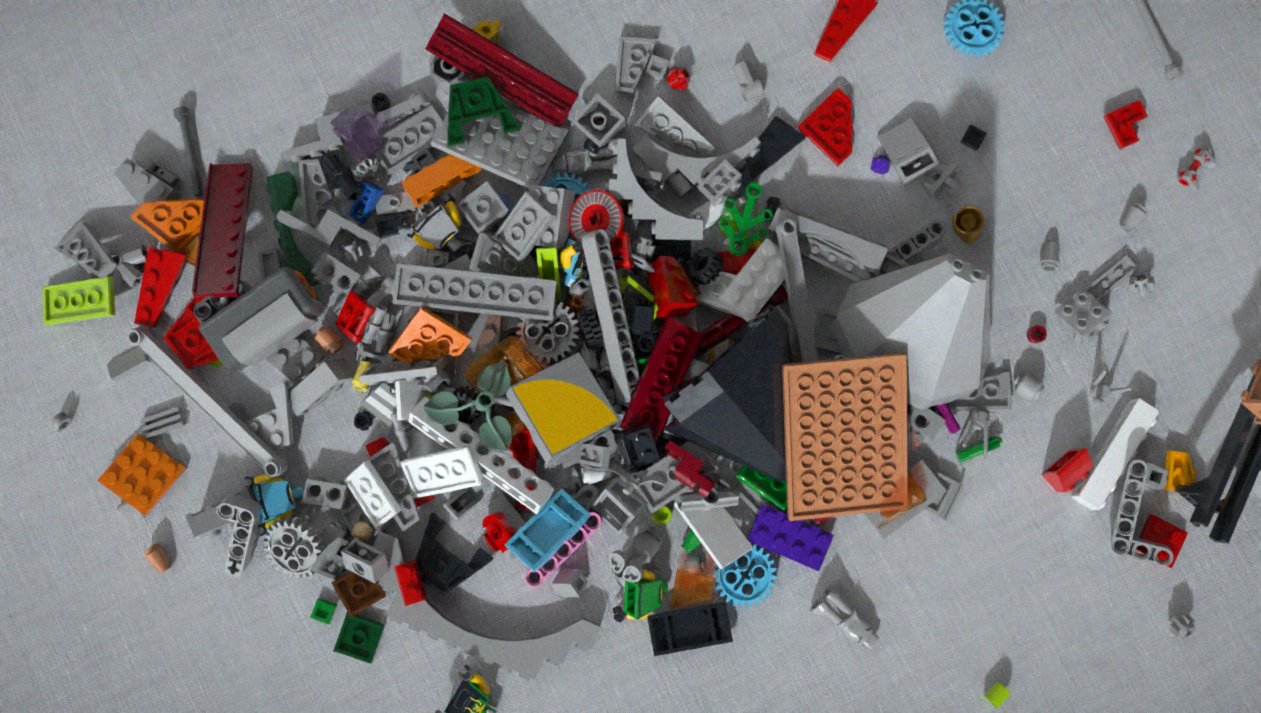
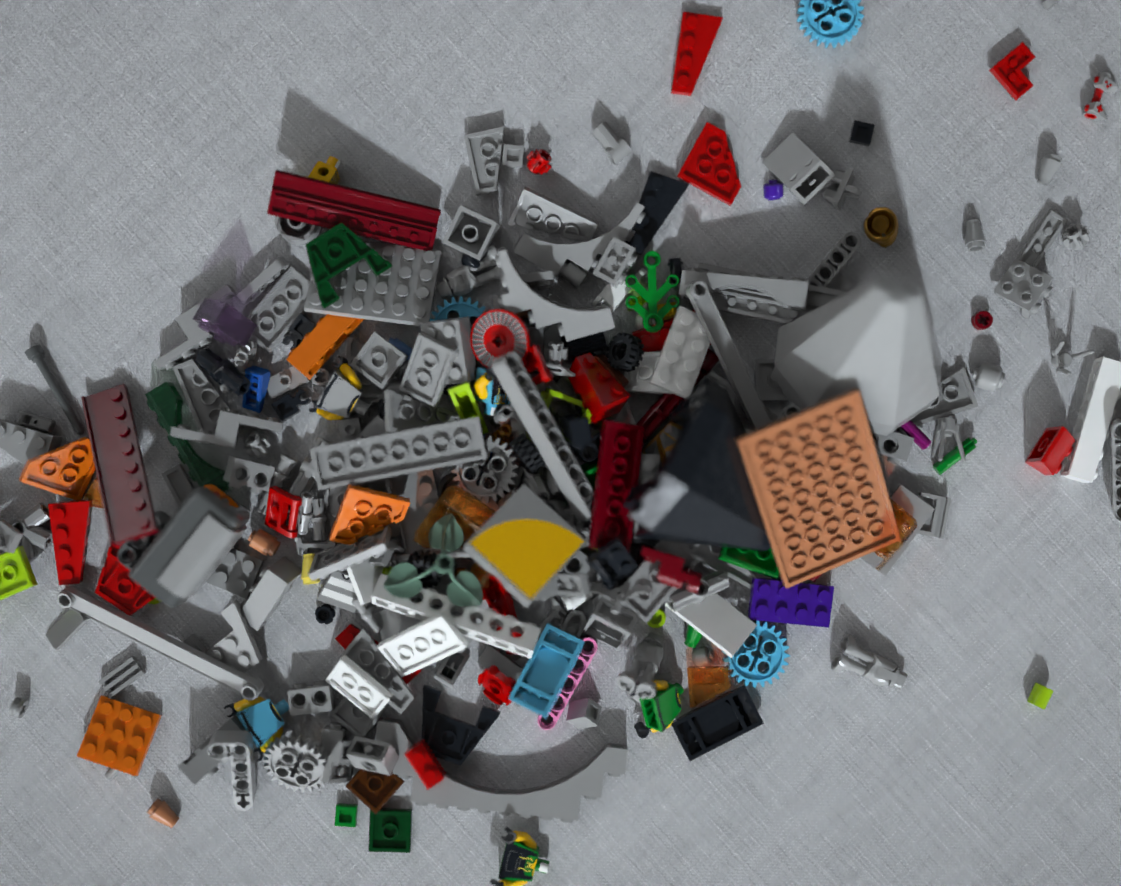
camera: 15 degrees left, 5 degrees up
tan piece [351,521,373,542] -> none
black bush [371,93,390,112] -> none

